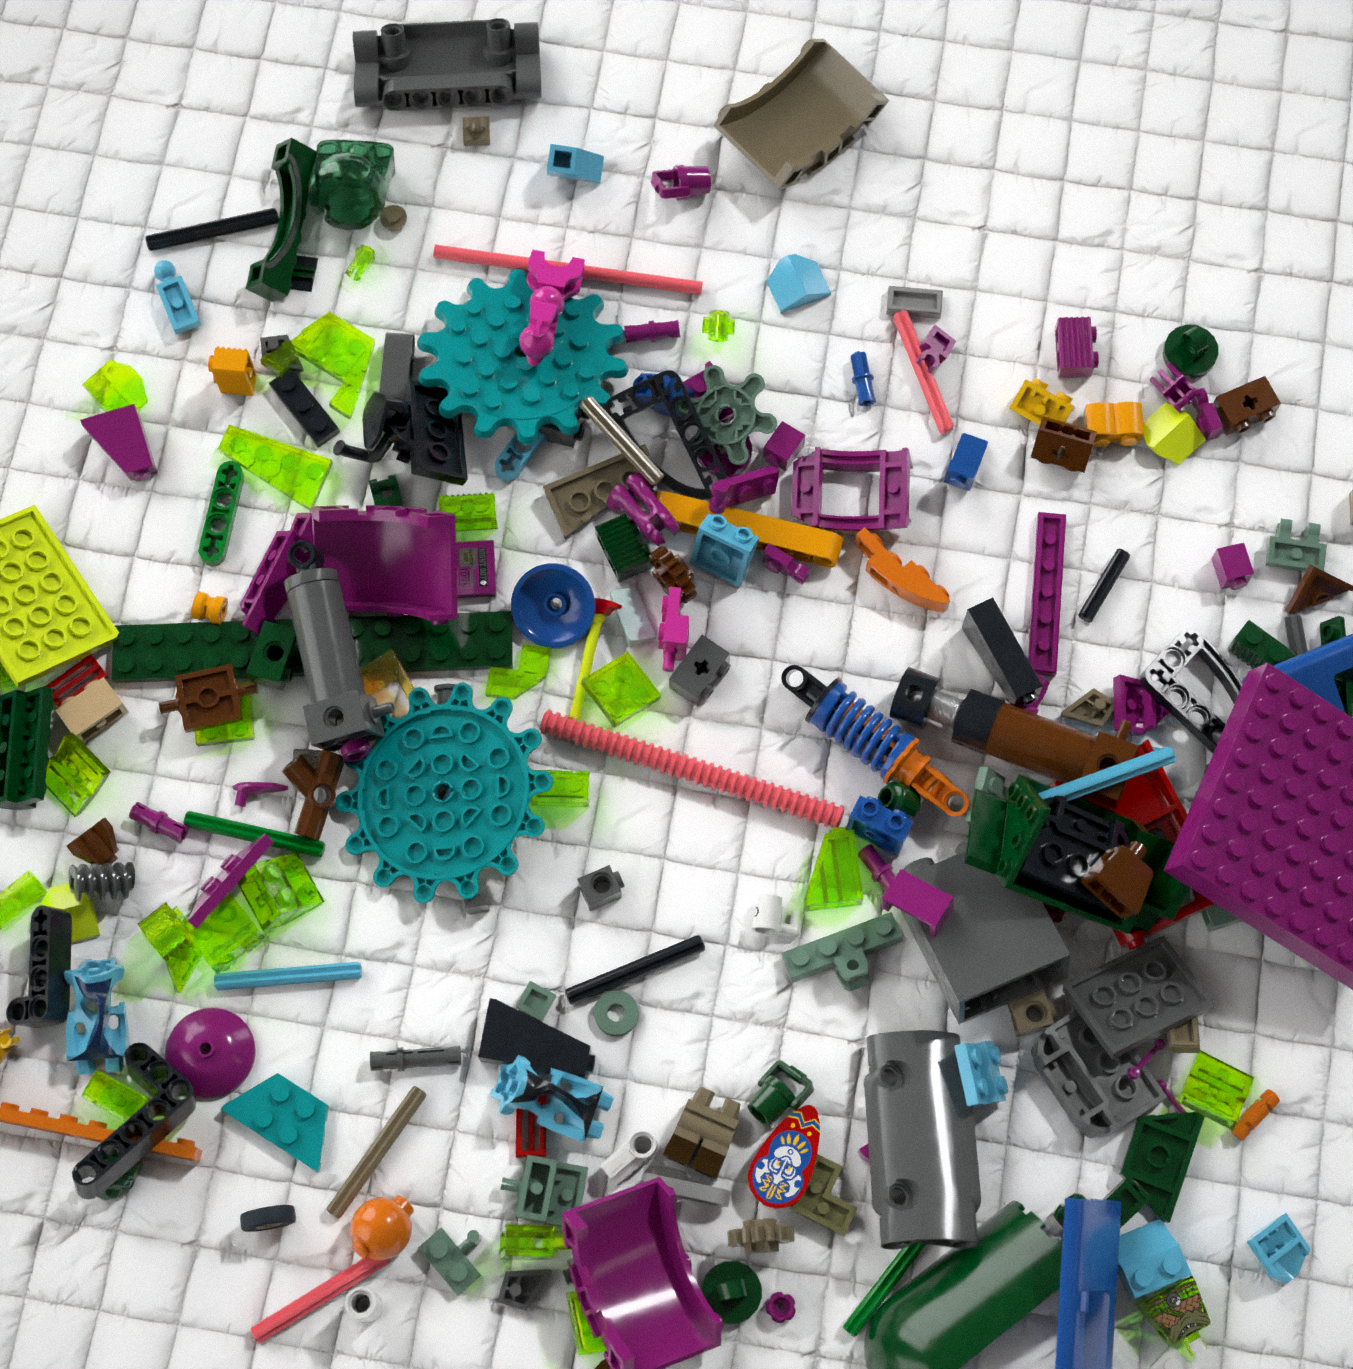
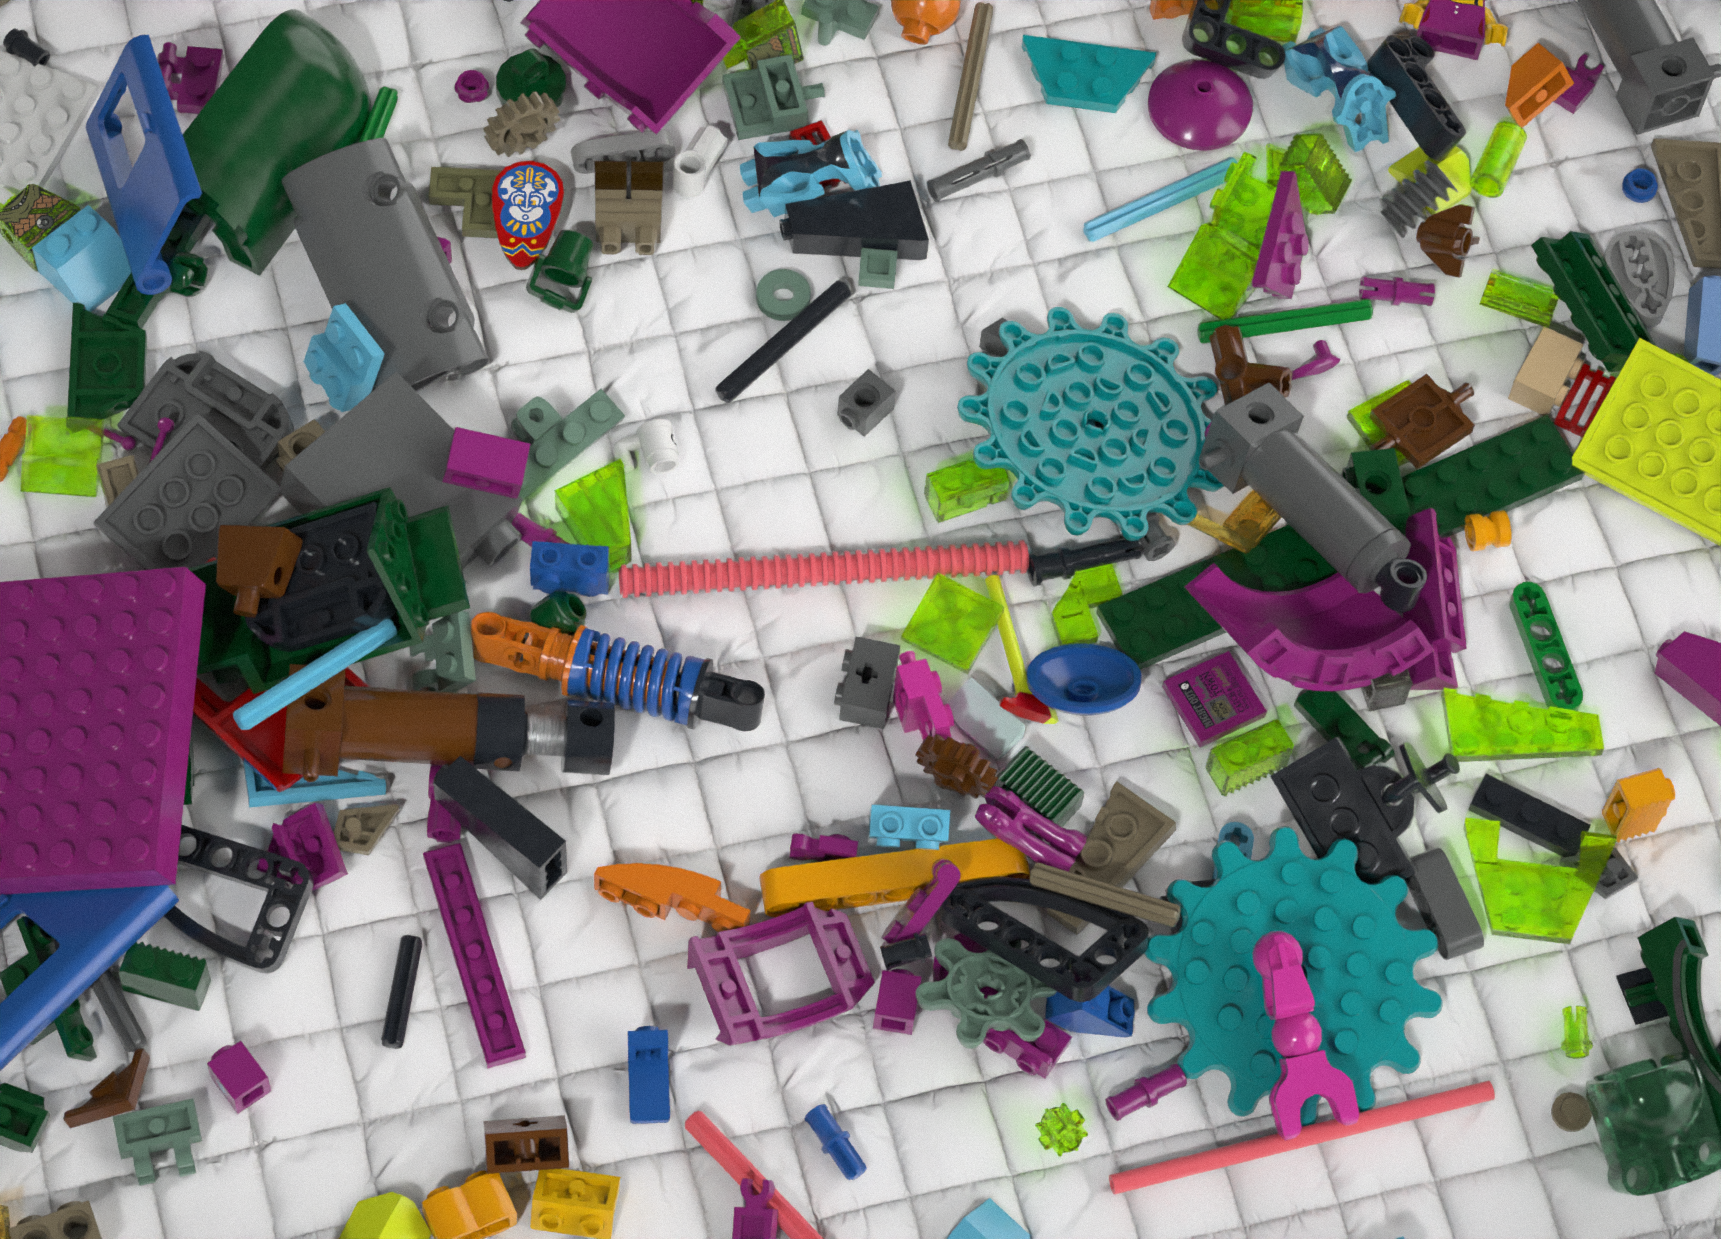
camera: 150 degrees right, 10 degrees down
none -> black pin [880,932,932,971]
none -> black pin [1027,538,1141,587]

